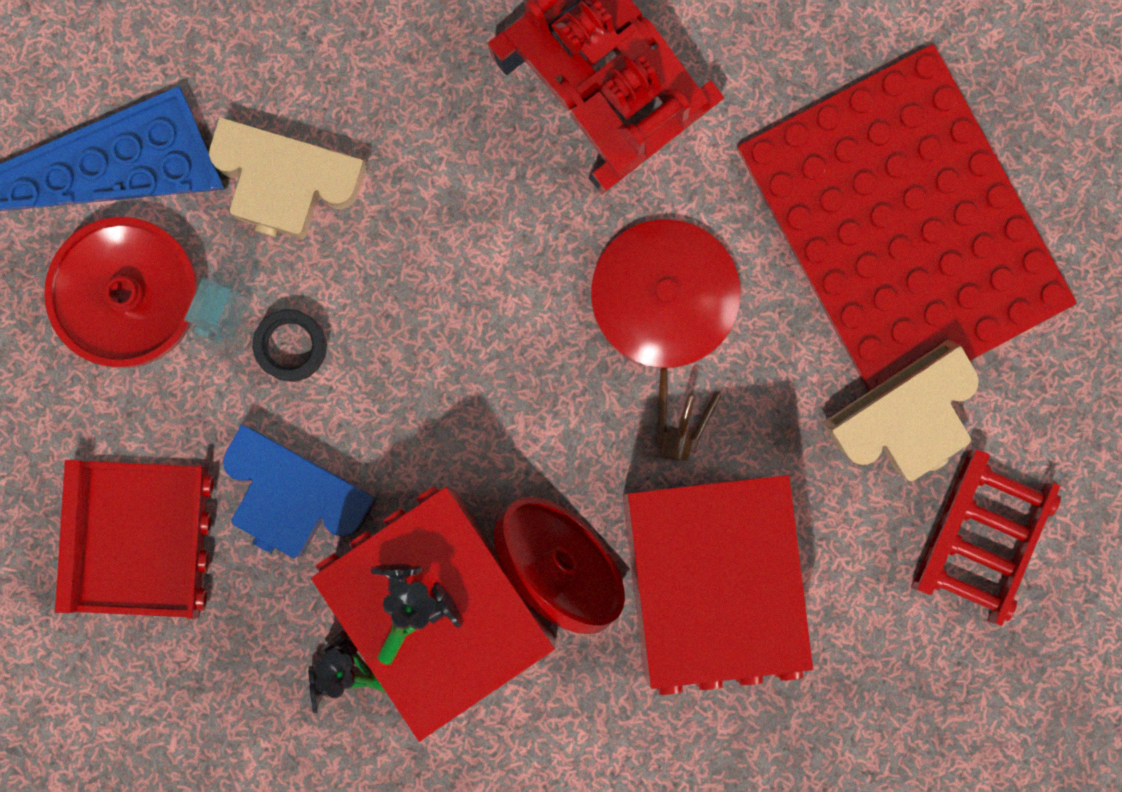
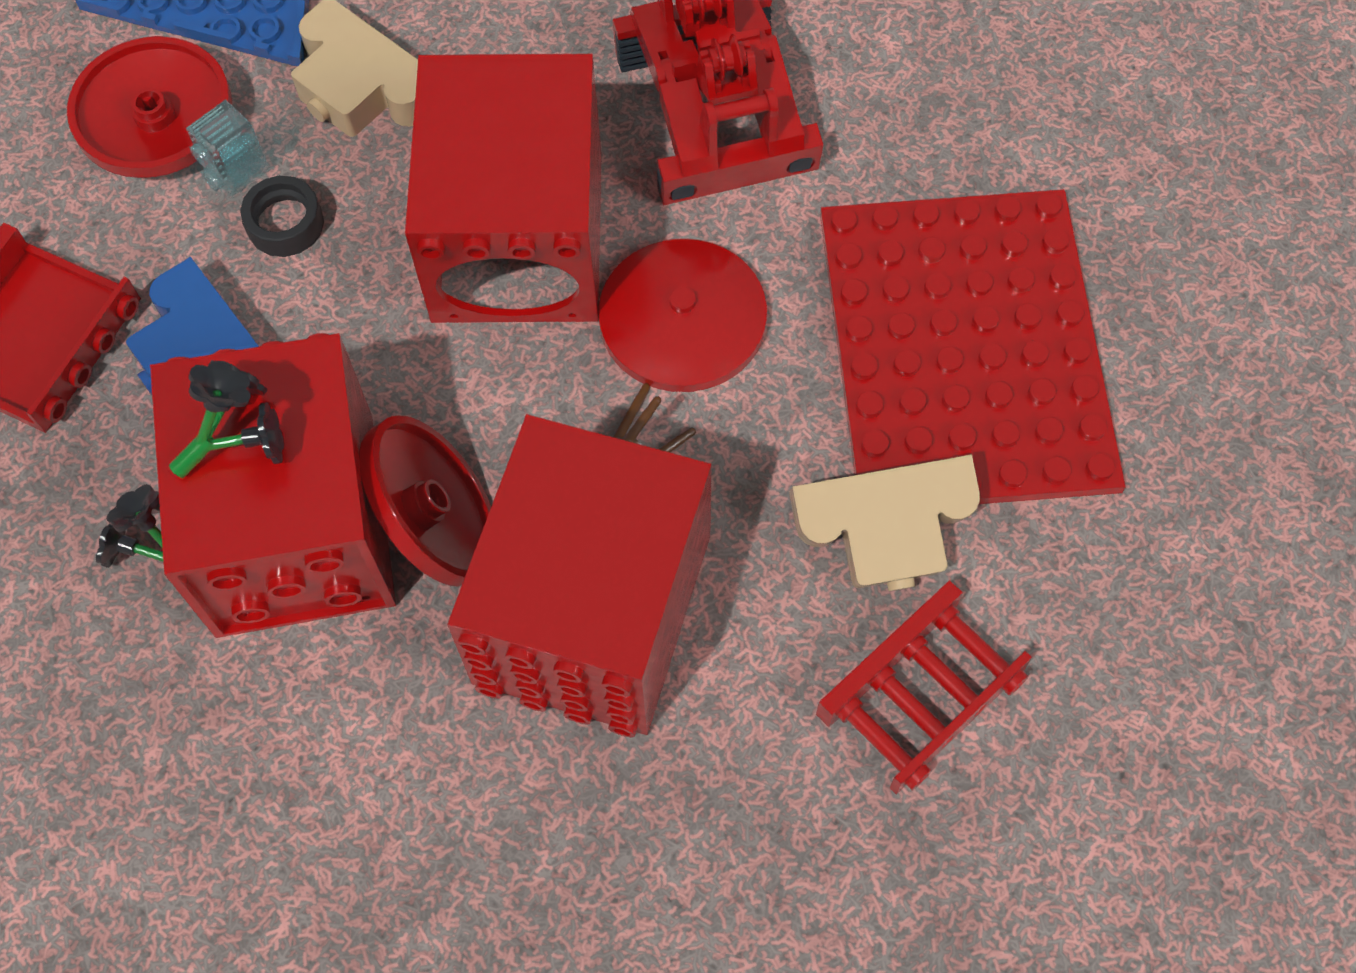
camera: 25 degrees right, 20 degrees down
none -> red container [405,54,602,323]

